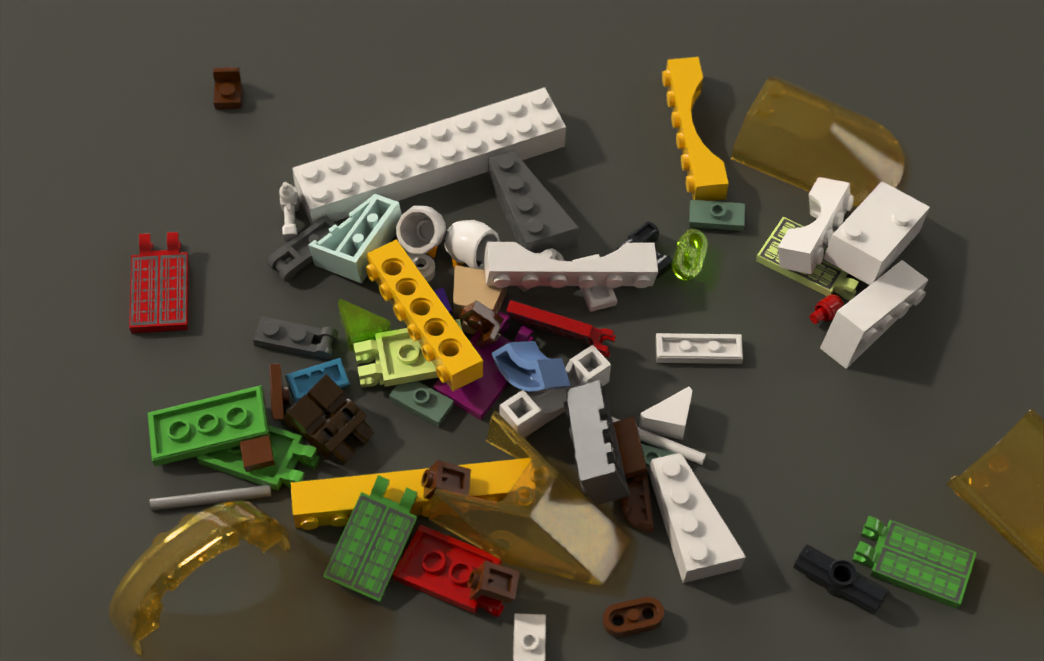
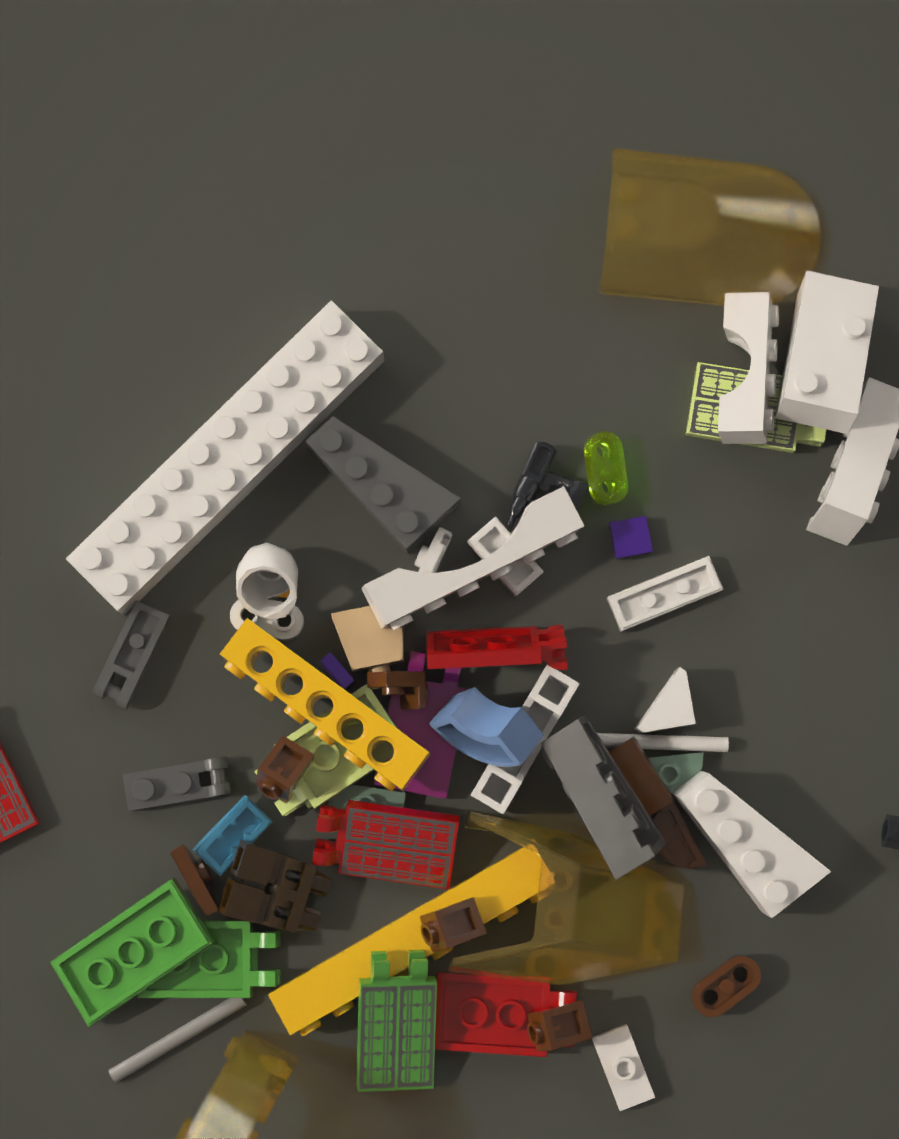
camera: 20 degrees left, 25 degrees up
reddish brown tile [240,435,275,472] -> none
white piece [279,182,299,240] -> none
light aqua wedge [308,194,402,283] -> none
clear neon green slope [338,298,391,350] -> none
white piece [444,220,500,270] -> none
yellow arch [662,57,729,201] -> none
sand green plate [689,200,745,231] -> none
red cylinder [809,294,844,324] -> none
none -> reddish brown bracket [256,735,314,804]
none -> red tile [312,800,460,890]
none -> dark purple tile [609,516,653,560]

